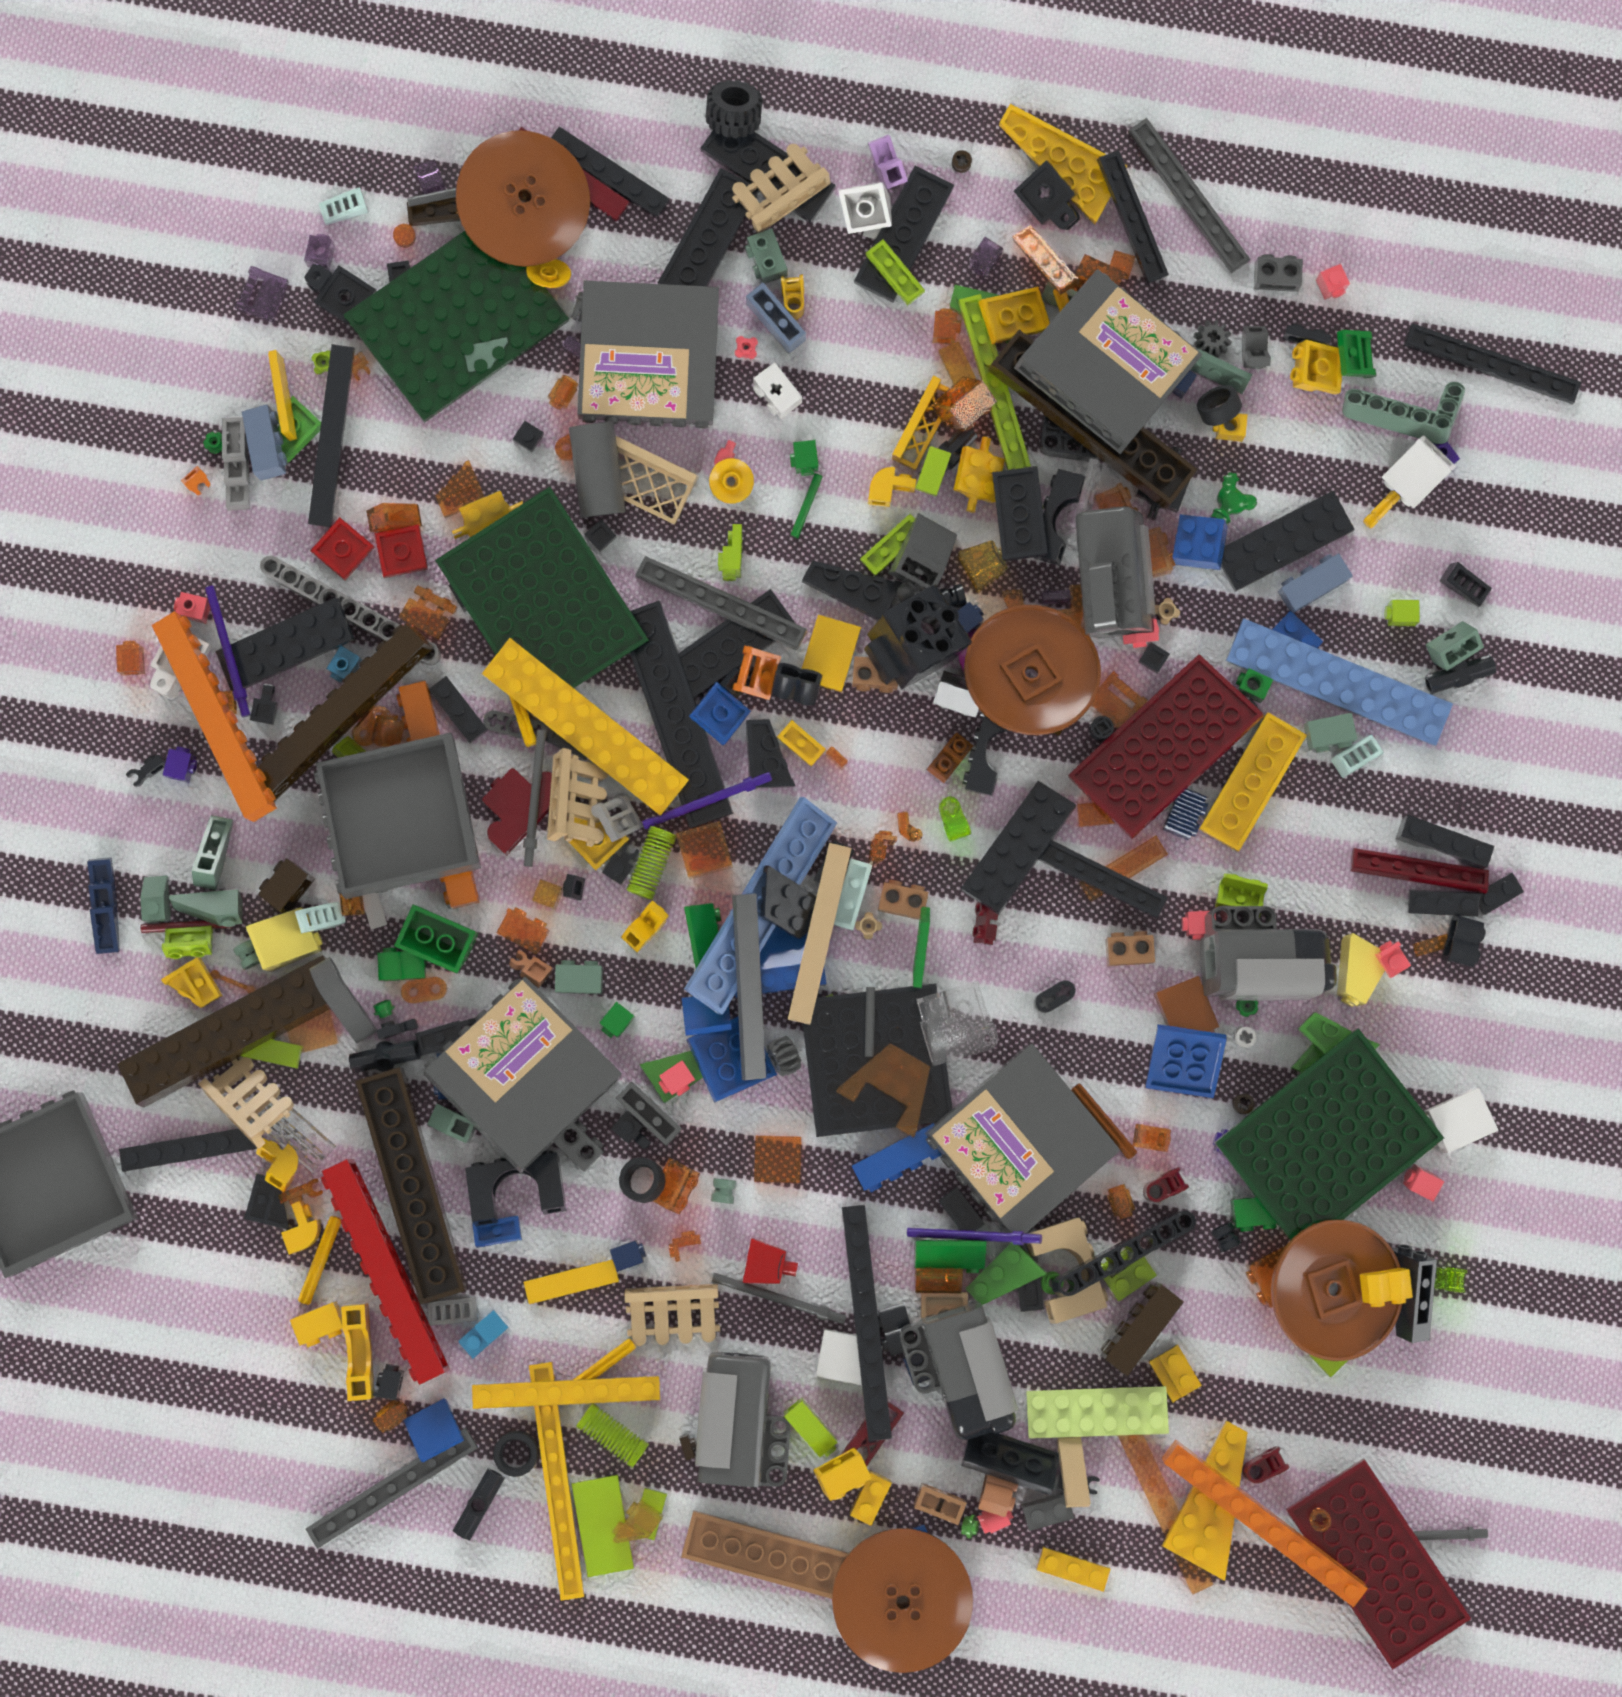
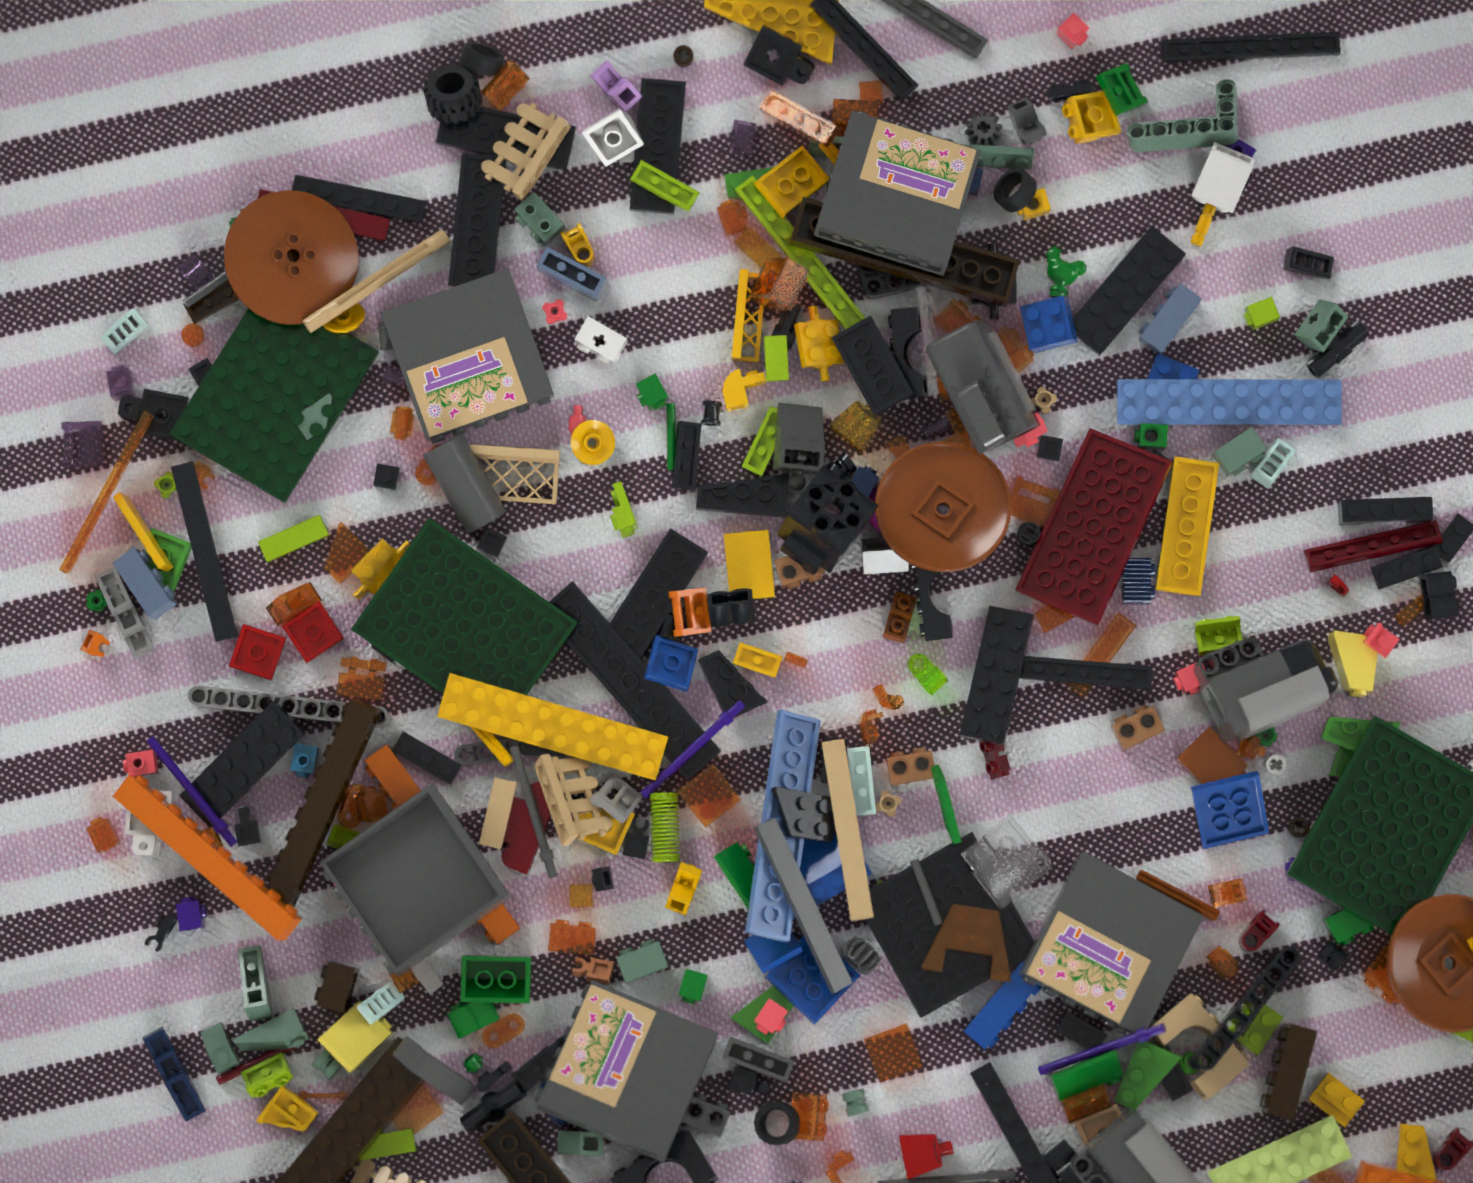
camera: 15 degrees left, 0 degrees up
dark grey tile [635,556,807,651] -> none
black beam [1035,980,1076,1013] -> none
dark grey brick [1254,254,1303,292] -> none
none -> clear orange tile [59,410,154,574]
none -> lime tile [258,514,330,563]
none -> tan piece [302,229,450,333]
none -> black tyre [460,42,505,76]
none -> tan tile [479,778,517,850]
none -> clear orange bracket [481,59,530,111]
none -> black plate [671,421,702,491]
none -> black bush [701,400,722,426]
none -> clear orange tile [936,377,950,402]
none -> clear orange tile [1237,736,1267,760]
none -> red tile [1327,574,1349,597]

